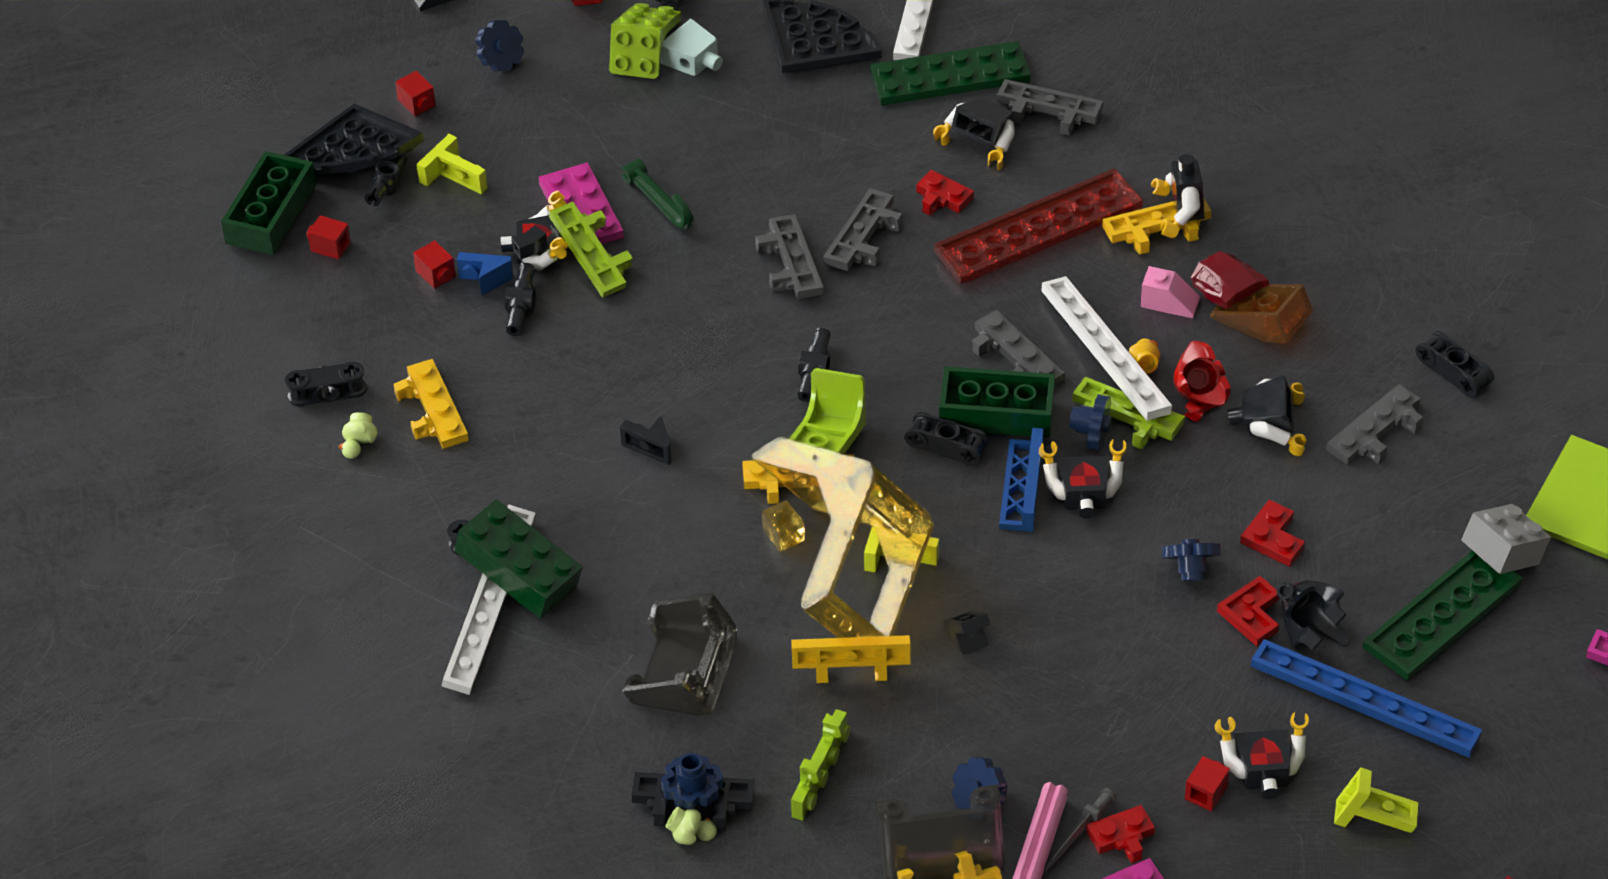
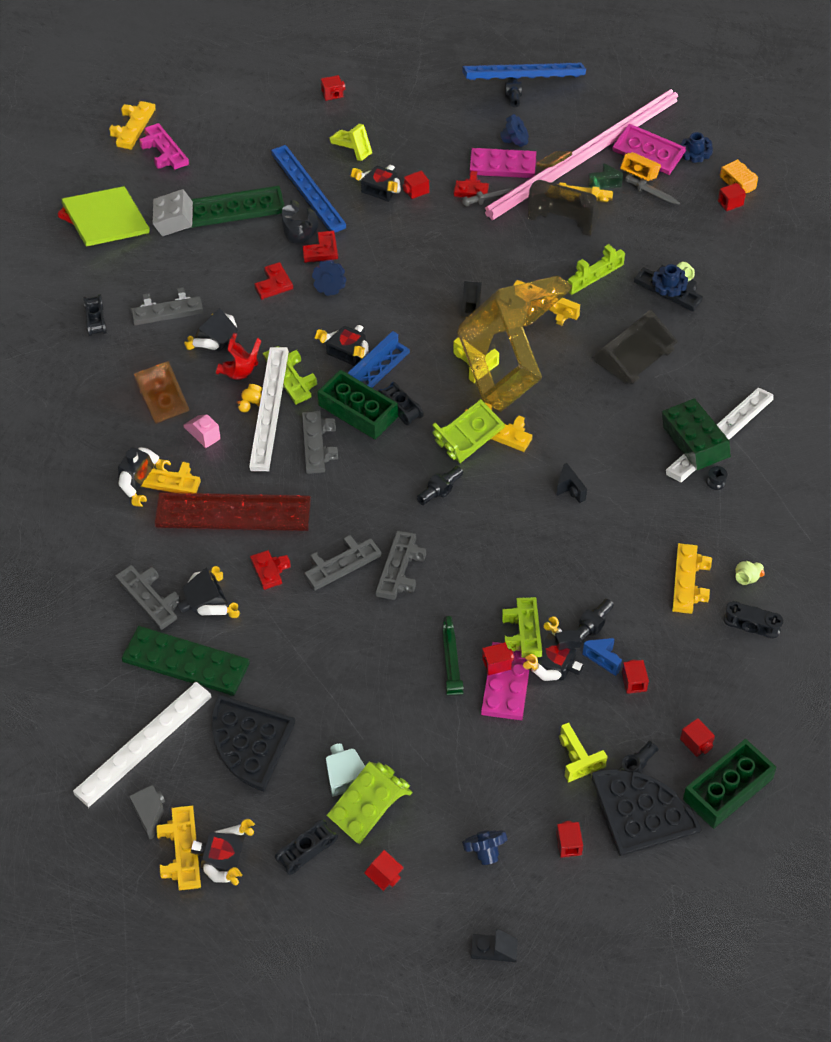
camera: 150 degrees left, 5 degrees up
clear yellow brick [762,500,804,552] -> none
dark blue plant [952,757,1007,819] -> none
dark blue plant [1069,394,1112,450] -> none
dark red slope [1191,251,1270,309] -> none
none -> red brick [482,642,514,676]

